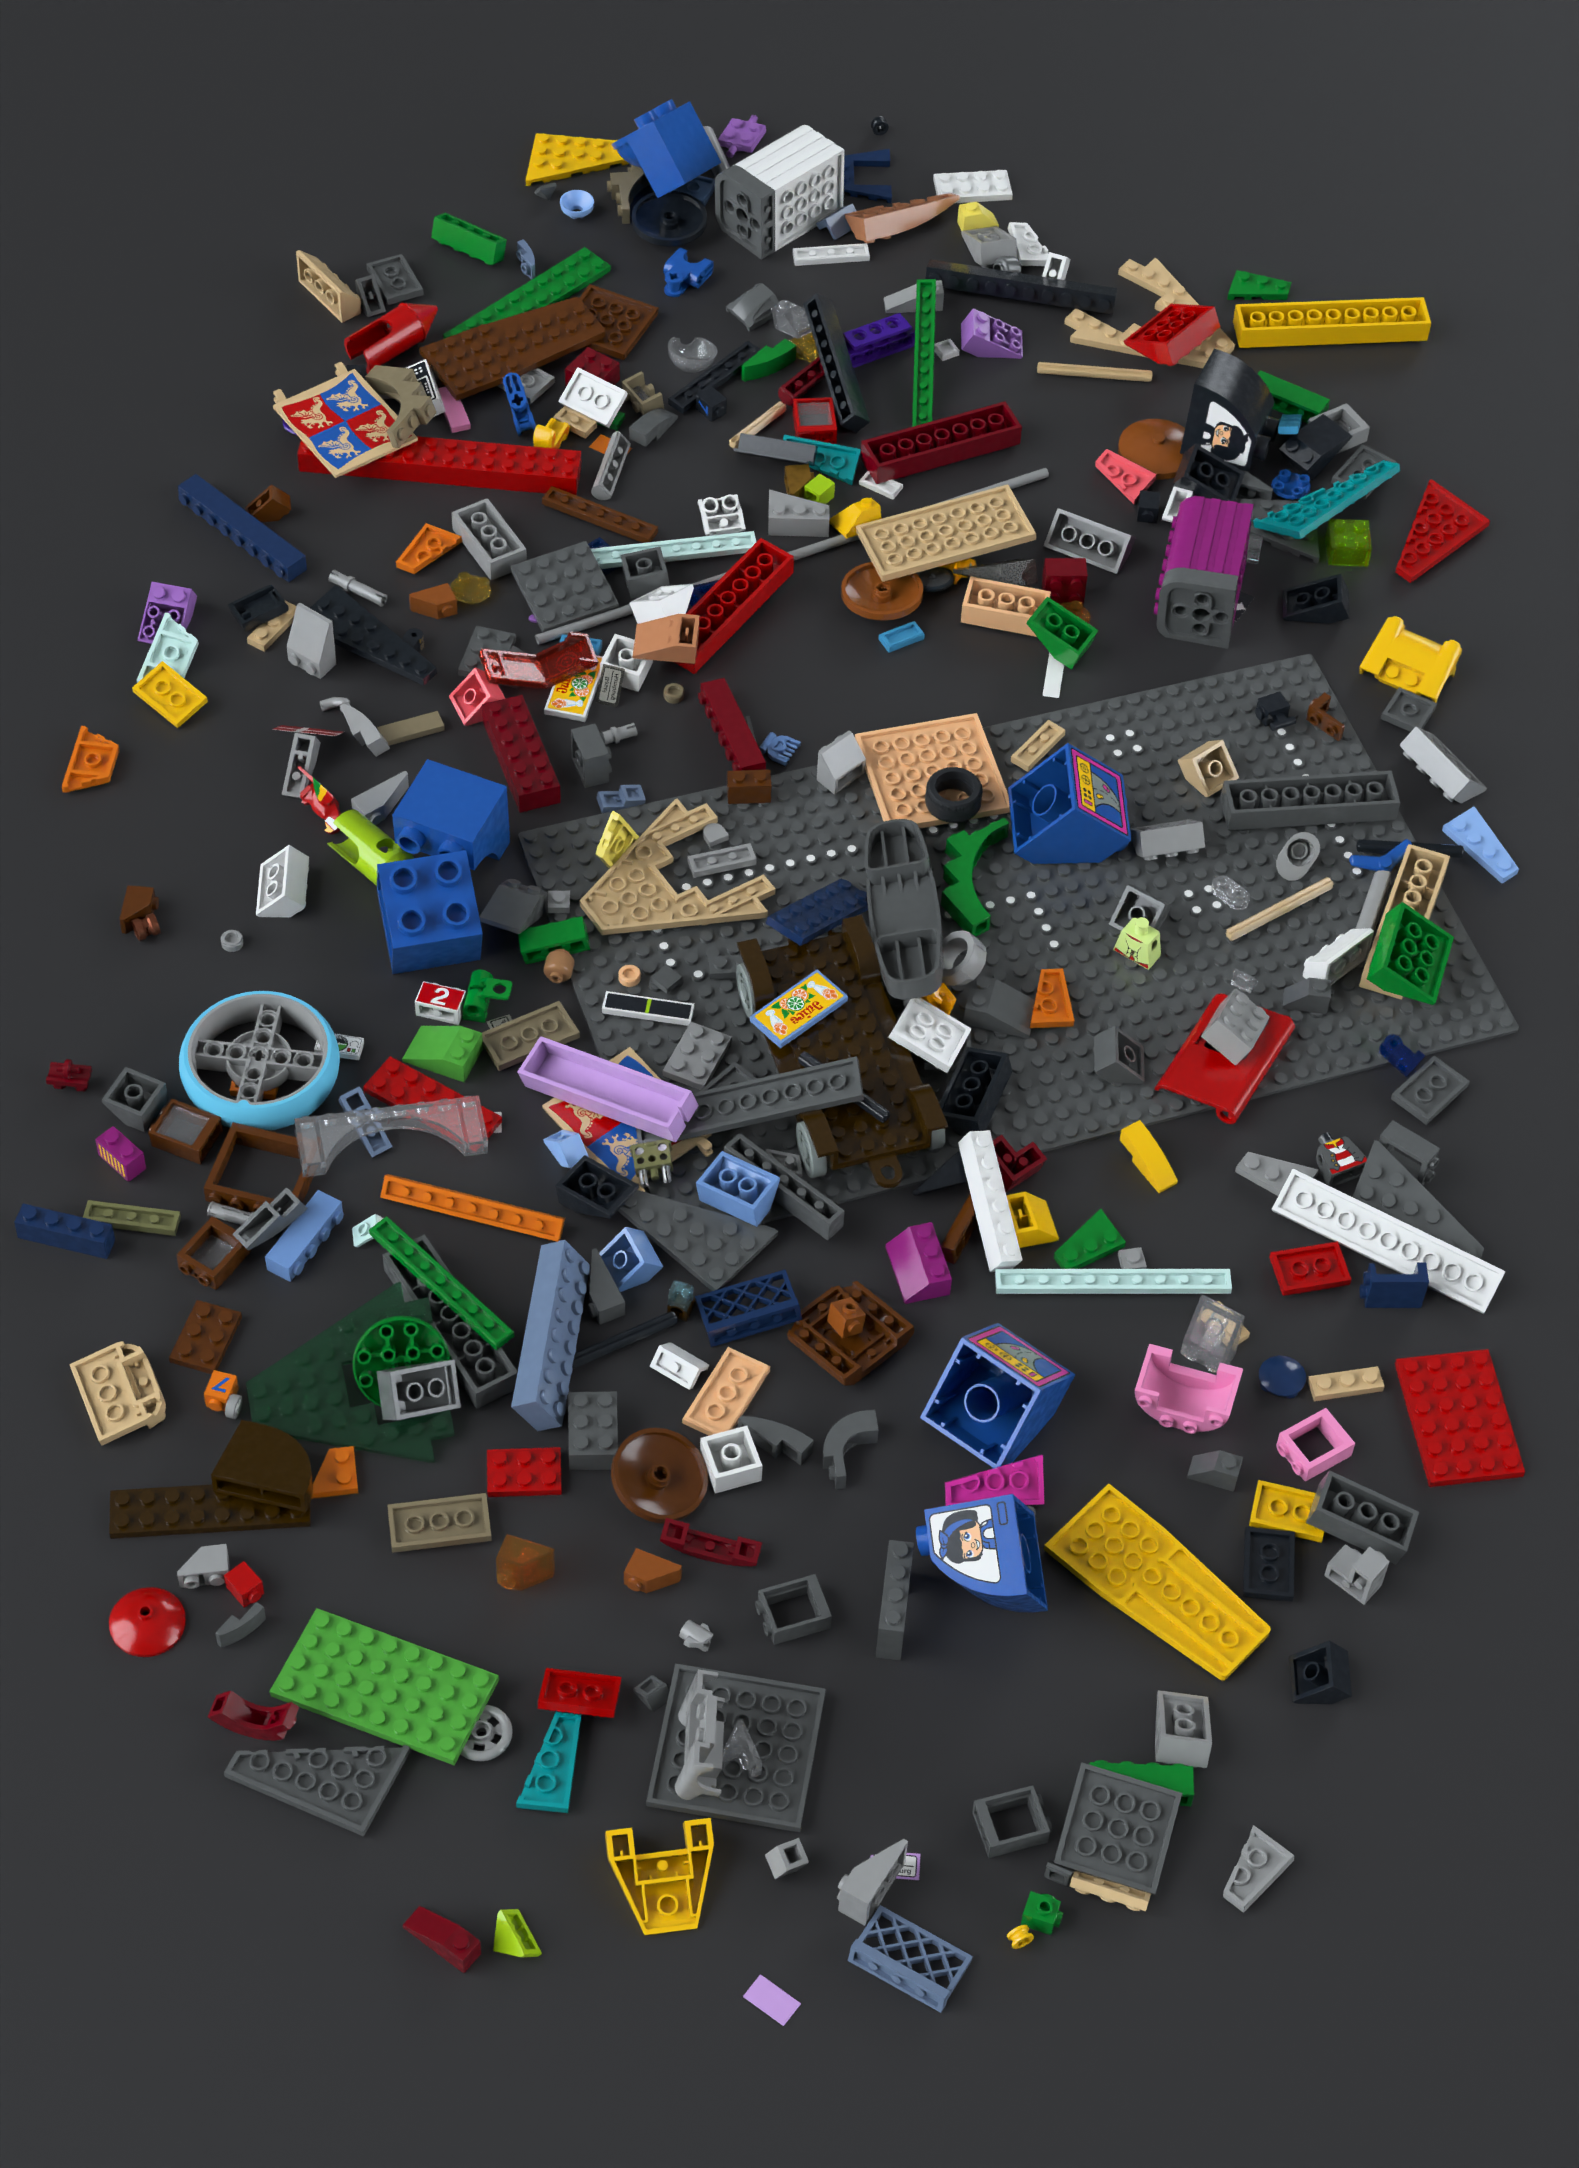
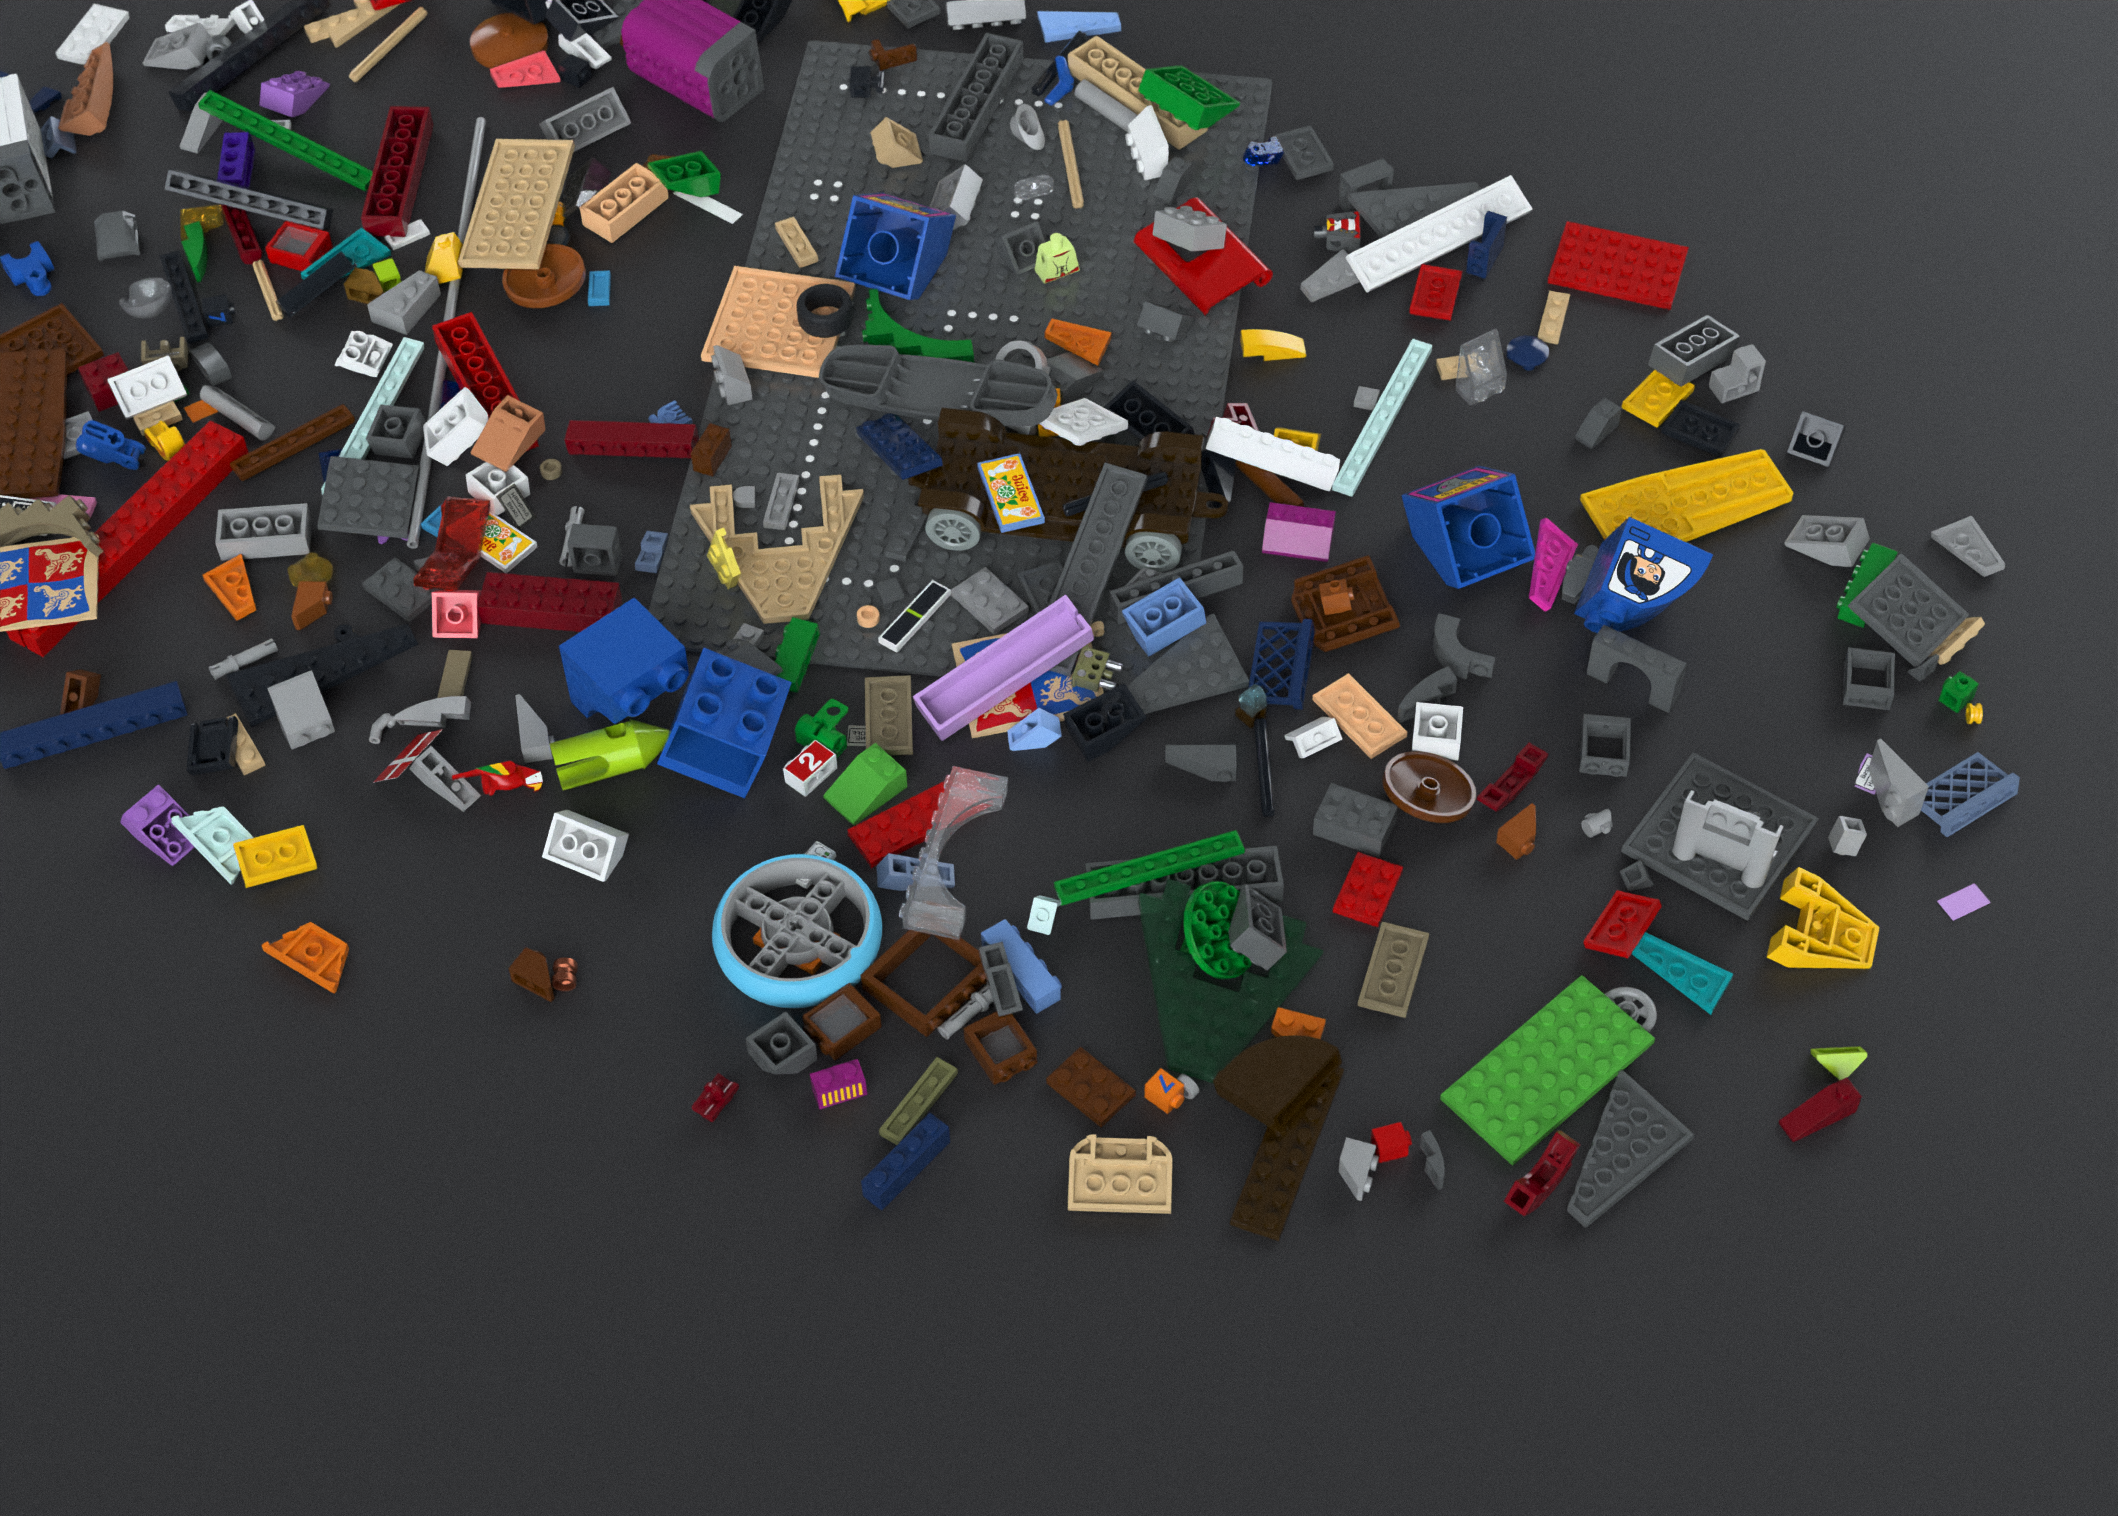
camera: 60 degrees left, 0 degrees up
red dish [109,1587,186,1657] -> none
light grey tile [221,930,244,952] -> none
orange plate [380,1174,565,1242] -> none
clear orange slope [496,1534,555,1591] -> none
sand blue brick [511,1240,590,1431] -> none
medium nougat head [544,949,574,983] -> none
medium blue slope [599,1227,663,1292] -> none
clear slope [771,300,812,339] -> none
white tile [792,243,870,266] -> none
light yellow slope [957,202,999,231] -> none
dark red brick [1041,558,1088,605] -> none
green wing [1054,1209,1126,1269] -> none
bright pink cylinder [1135,1344,1243,1434] -> none
clear slope [1231,968,1258,994] -> none
bright pink window [1276,1408,1355,1482] -> none

